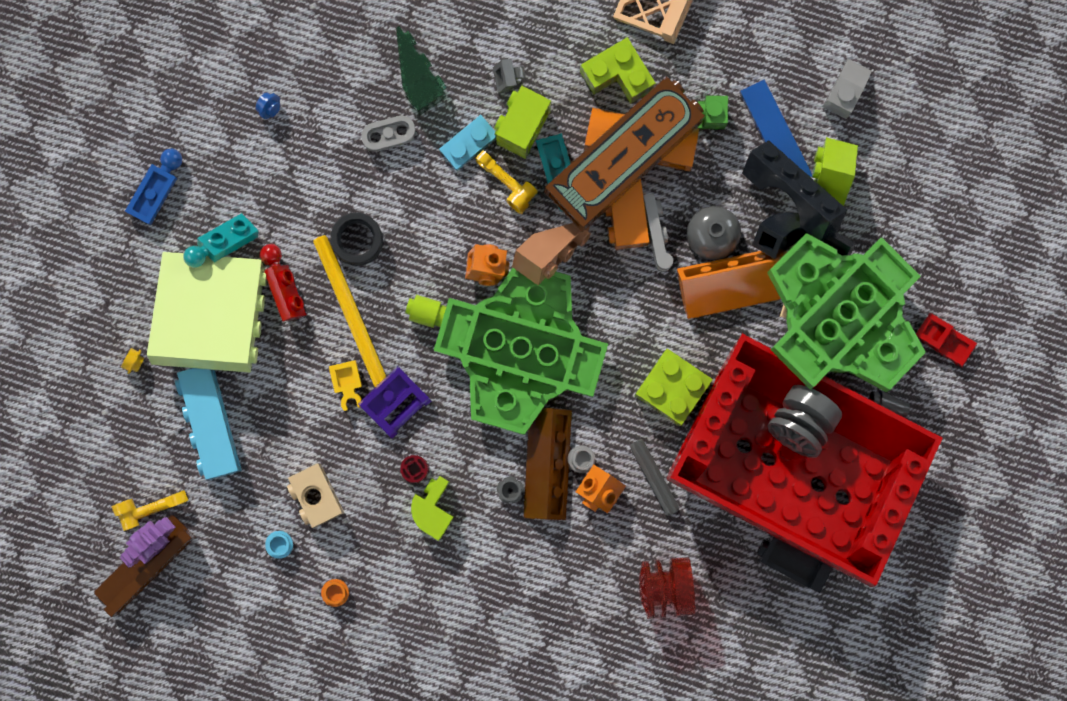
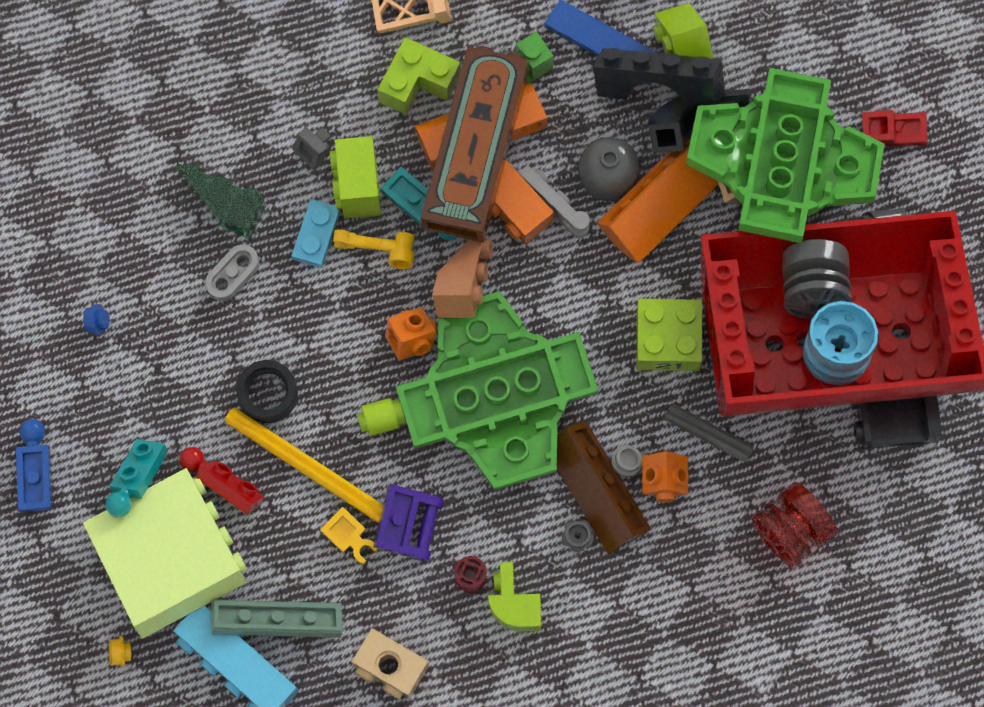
camera: 30 degrees left, 10 degrees down
none -> sand green tile [211,600,343,638]
none -> medium azure wheel [803,301,878,386]

